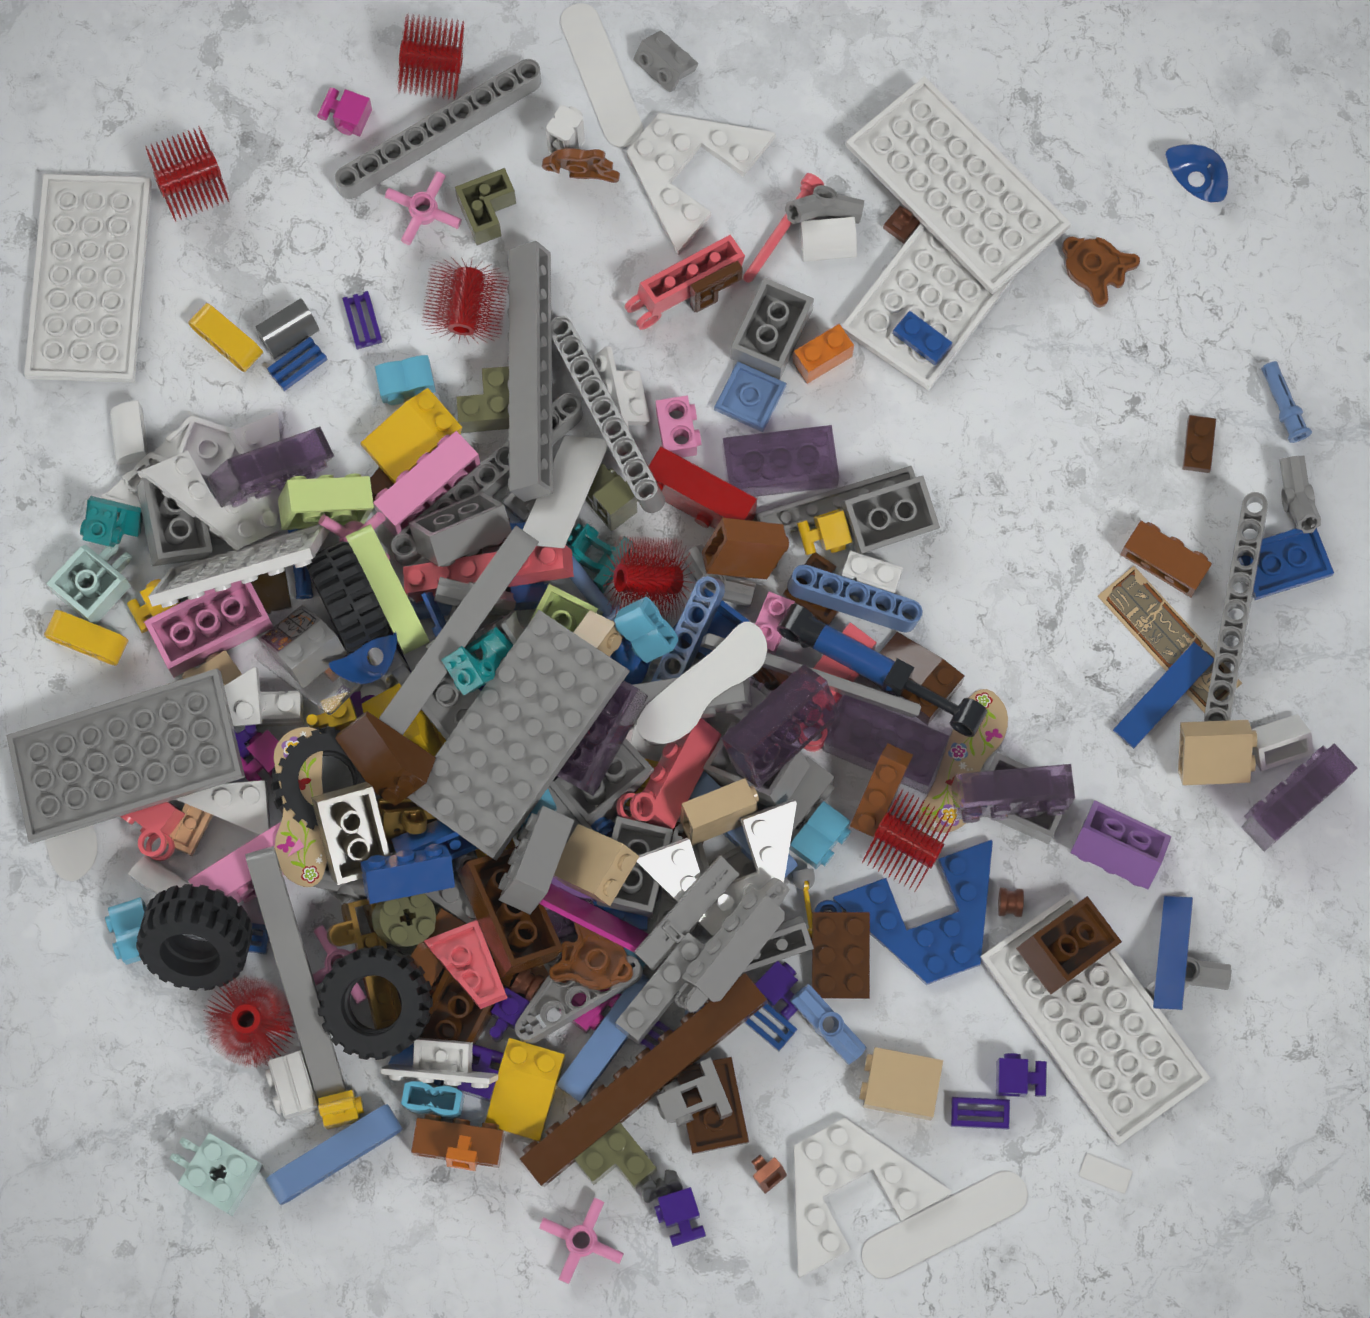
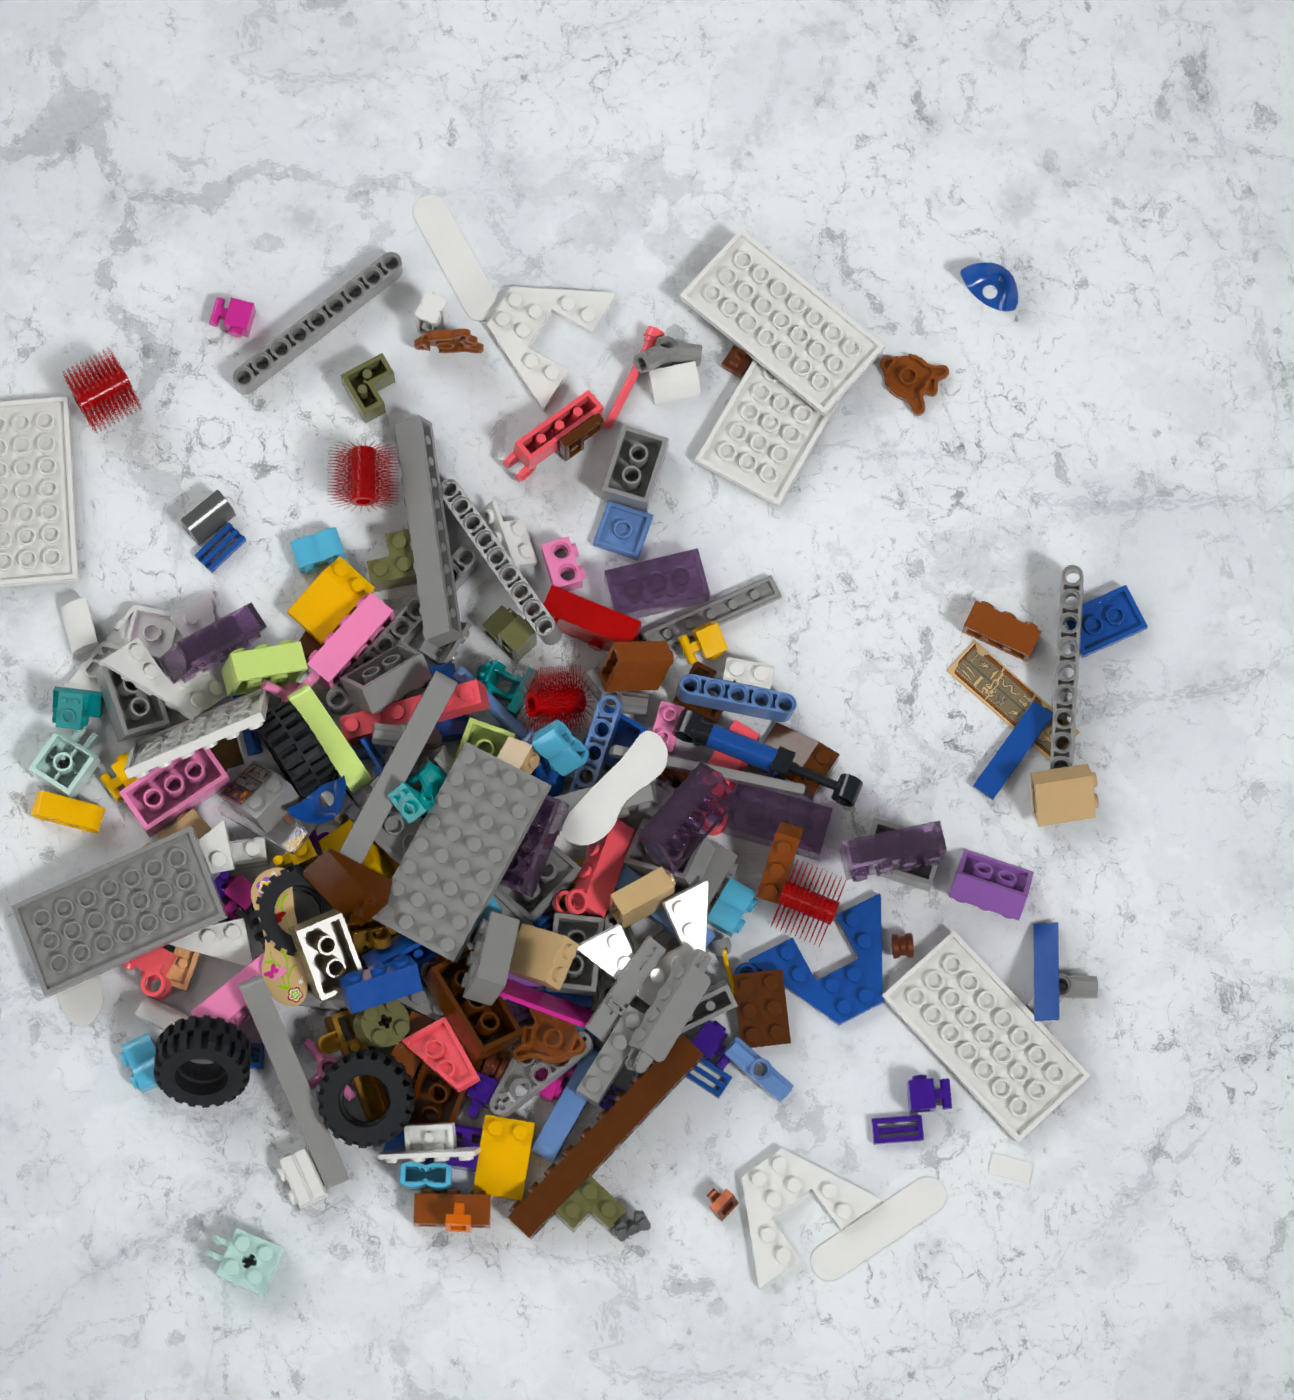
camera: 10 degrees left, 0 degrees up
yellow beam [188,303,263,372] -> none
red piece [203,975,297,1068] -> none
medium blue beam [266,1104,403,1205] -> none
yellow brick [318,1090,364,1130] -> none
dark purple tile [342,291,383,350] -> none
bright pink bar [385,172,462,245] -> none
red piece [398,14,465,100] -> none
white sticker [523,436,608,548] -> none
bright pink bar [539,1198,624,1284] -> none
light grey bracket [633,30,699,92] -> none
dark purple brick [654,1187,706,1247] -> none
light grey tile [657,1058,732,1126] -> none
reddish brown plate [677,1057,749,1155] -> none
orange brick [792,324,854,384] -> none
light grey brick [840,475,940,554] -> none
tan brick [859,1047,943,1121] -> none
blue plate [892,311,953,366] -> none
tan sticker [918,689,1008,833] -> none
reddish brown slope [1016,896,1122,995] -> none
reddish brown plate [1182,415,1216,473] -> none
clear purple brick [1241,743,1358,852] -> none
white brick [1252,714,1314,771] -> none
medium blue pin [1261,361,1312,443] -> none
light grey piece [1279,456,1321,533] -> none

